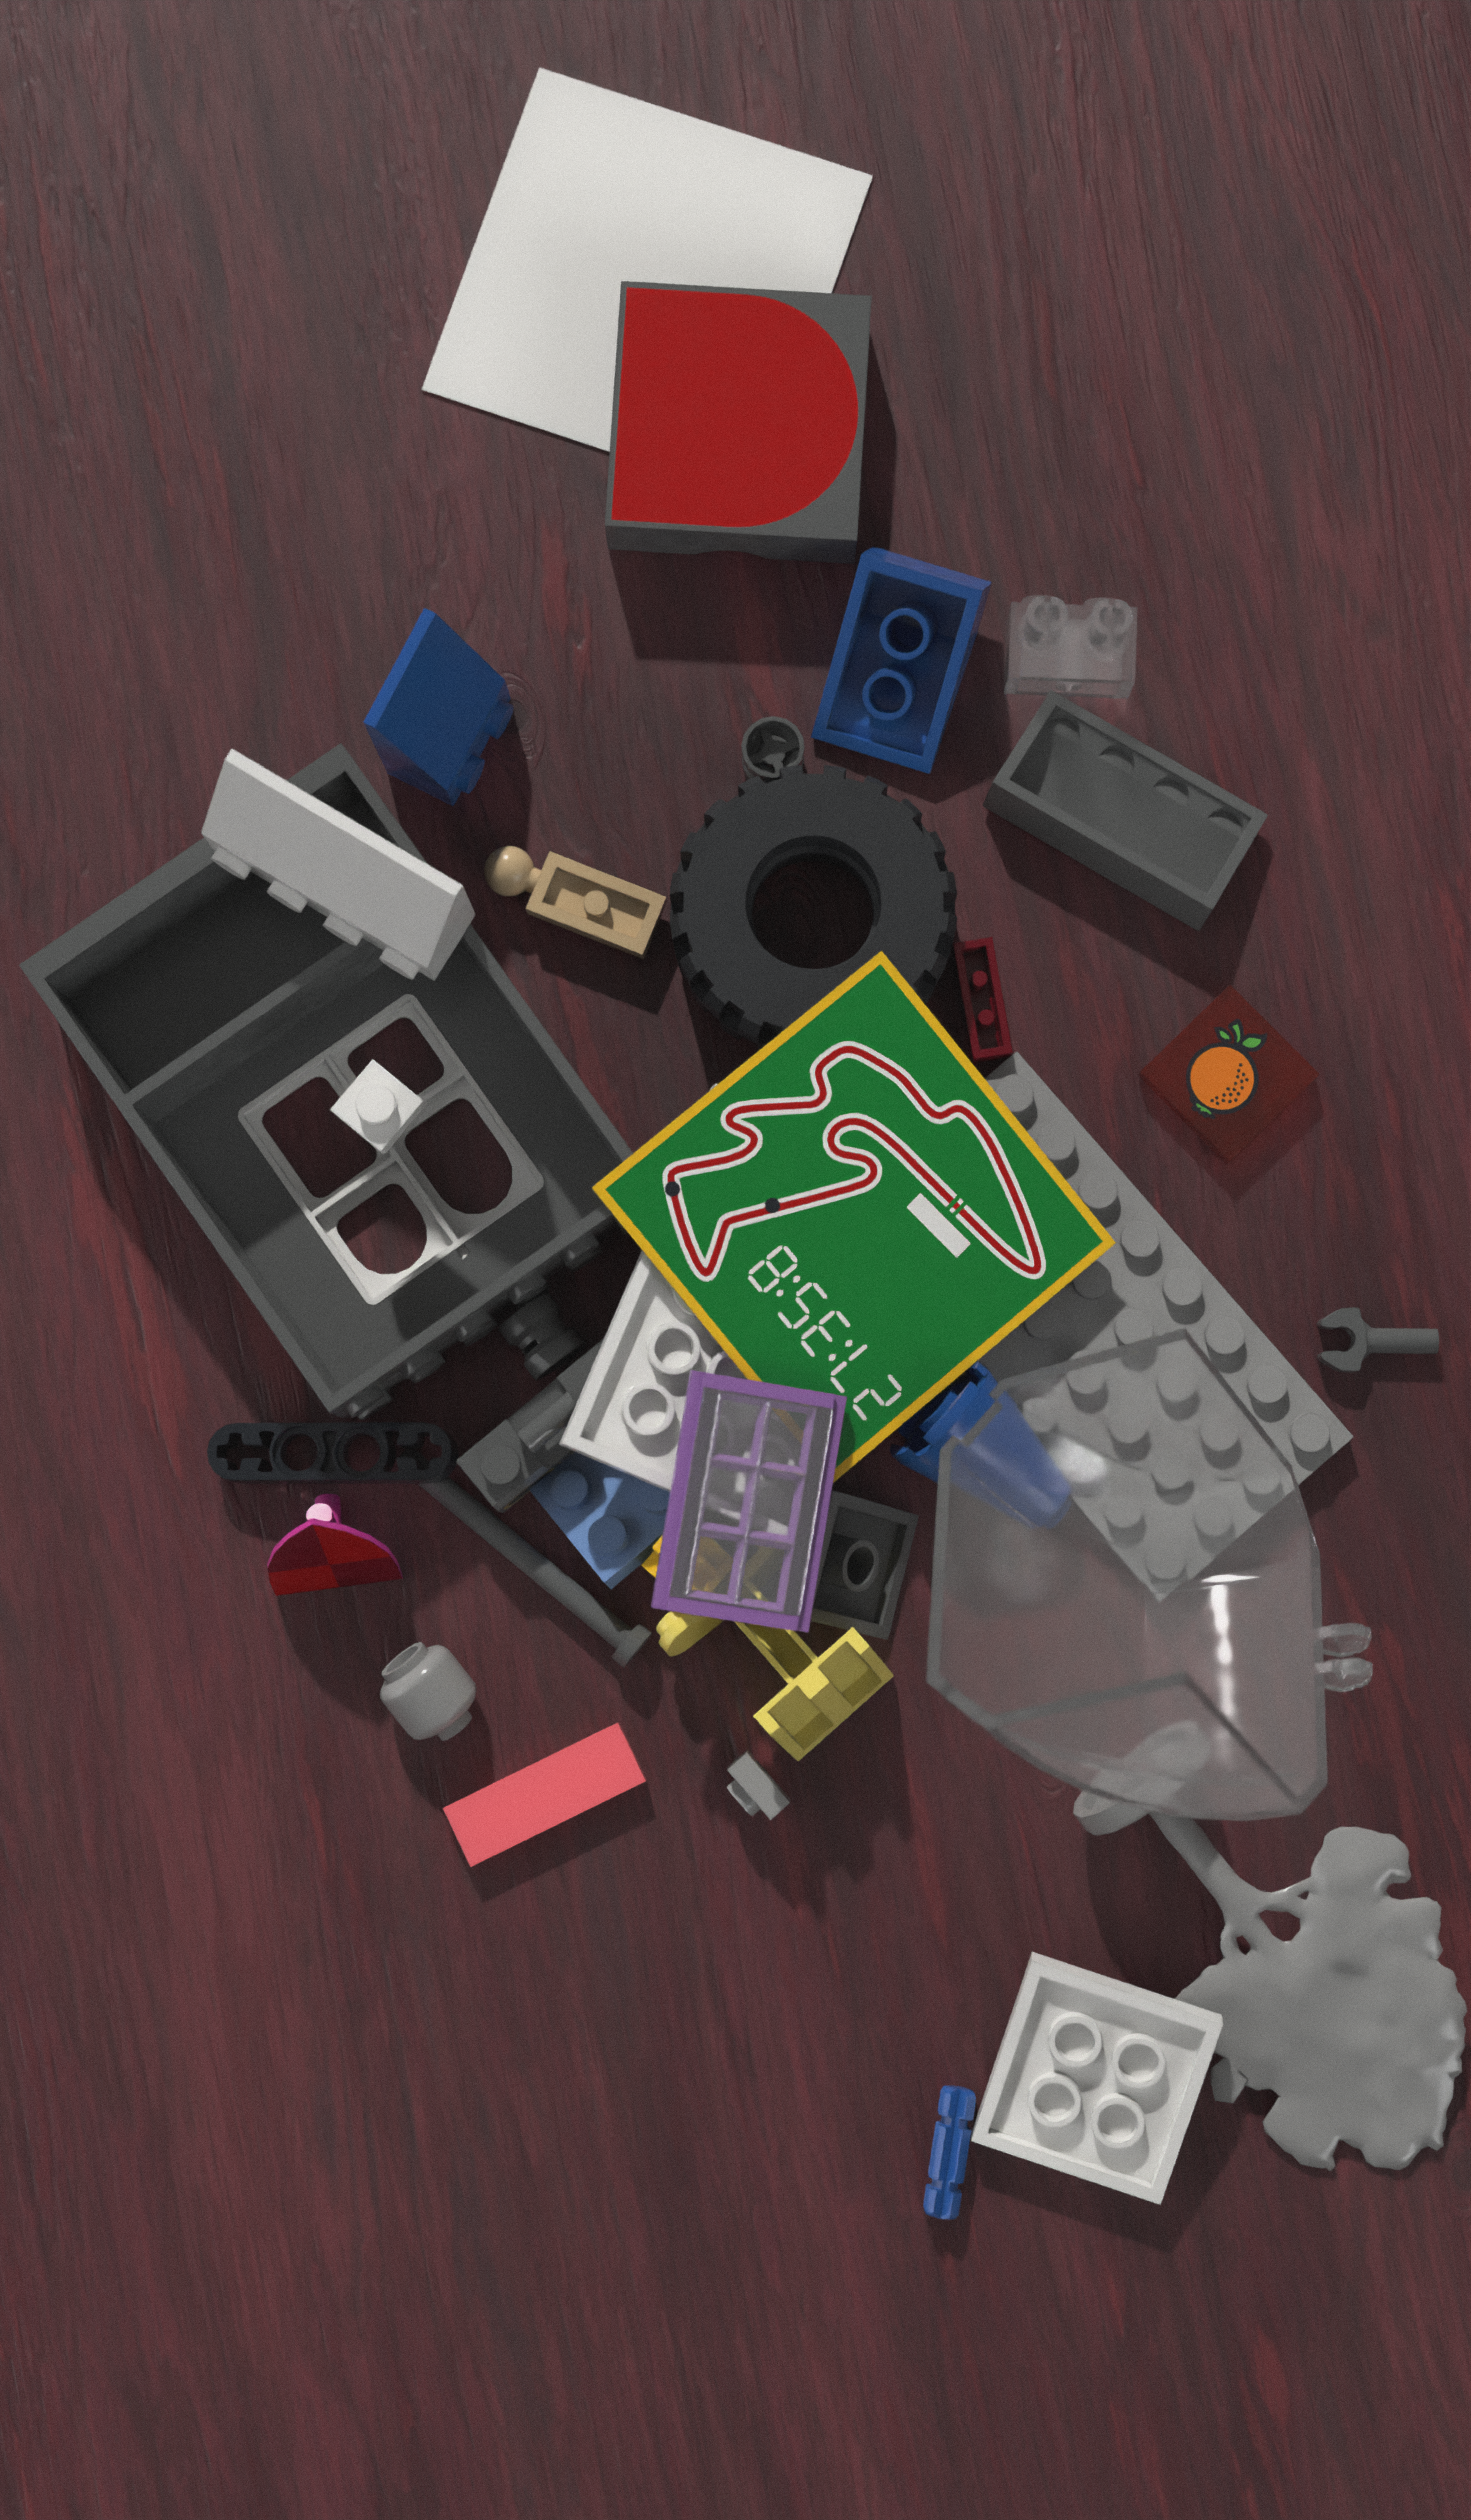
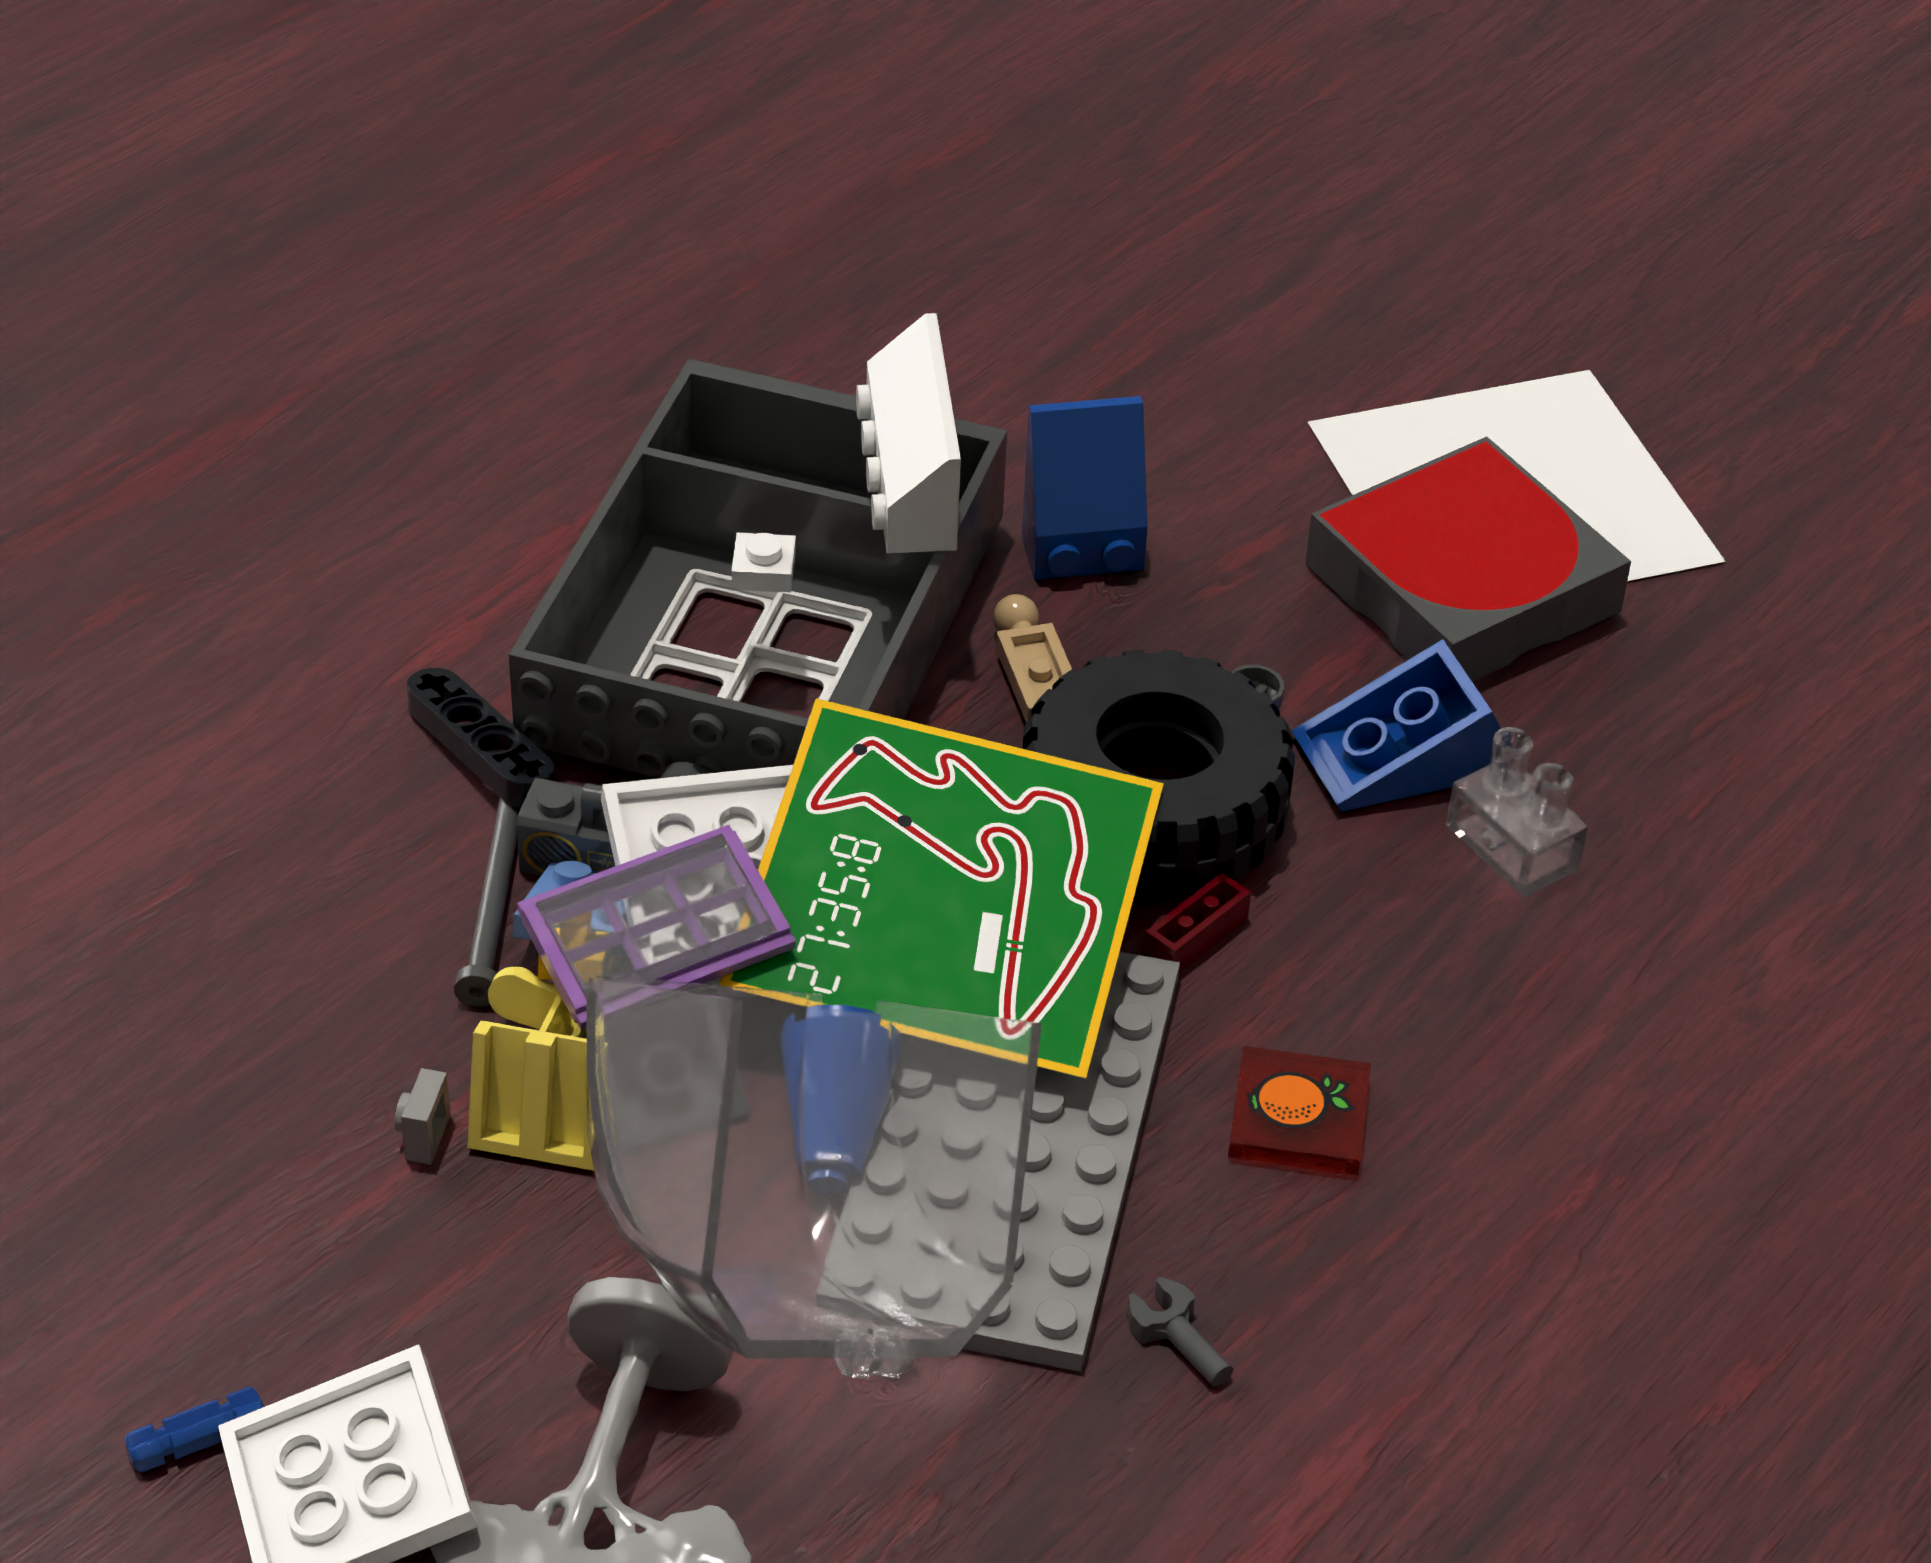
camera: 45 degrees right, 40 degrees down
shield [267,1494,402,1596] -> none
light grey head [380,1642,477,1741] -> none
coral tile [443,1722,647,1867] -> none
dark grey slope [982,690,1268,931] -> none

